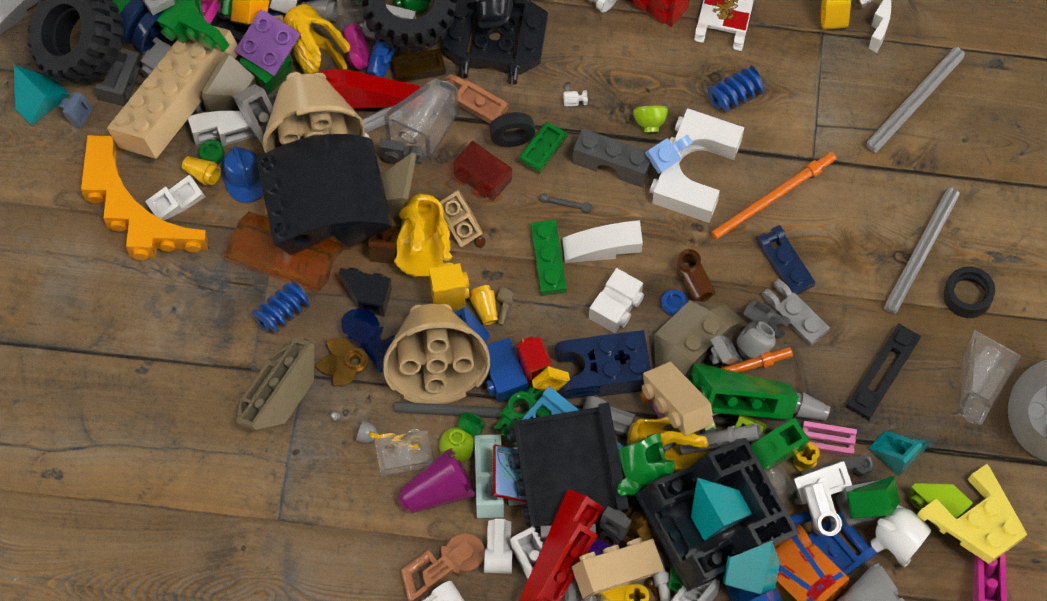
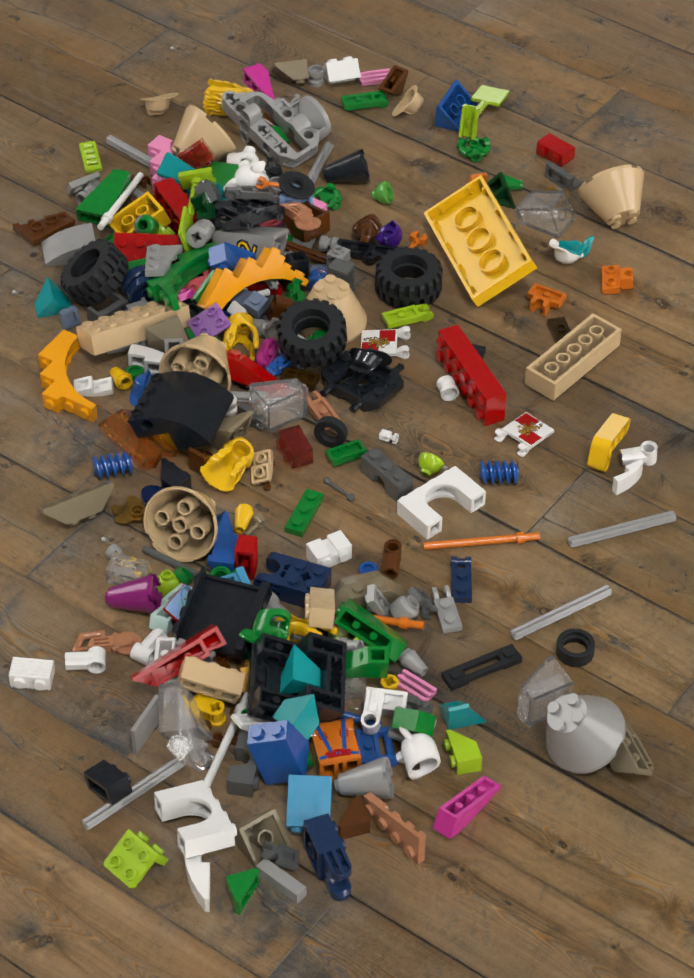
camera: 30 degrees right, 20 degrees down
yellow brick [429,263,470,310] -> none
yellow tile [532,366,570,392] -> none
white slope [562,220,643,263] -> none
dark grey plate [599,506,632,546] -> none
light blue plate [645,134,693,174] -> none
light yellow wing [917,464,1027,564] -> none

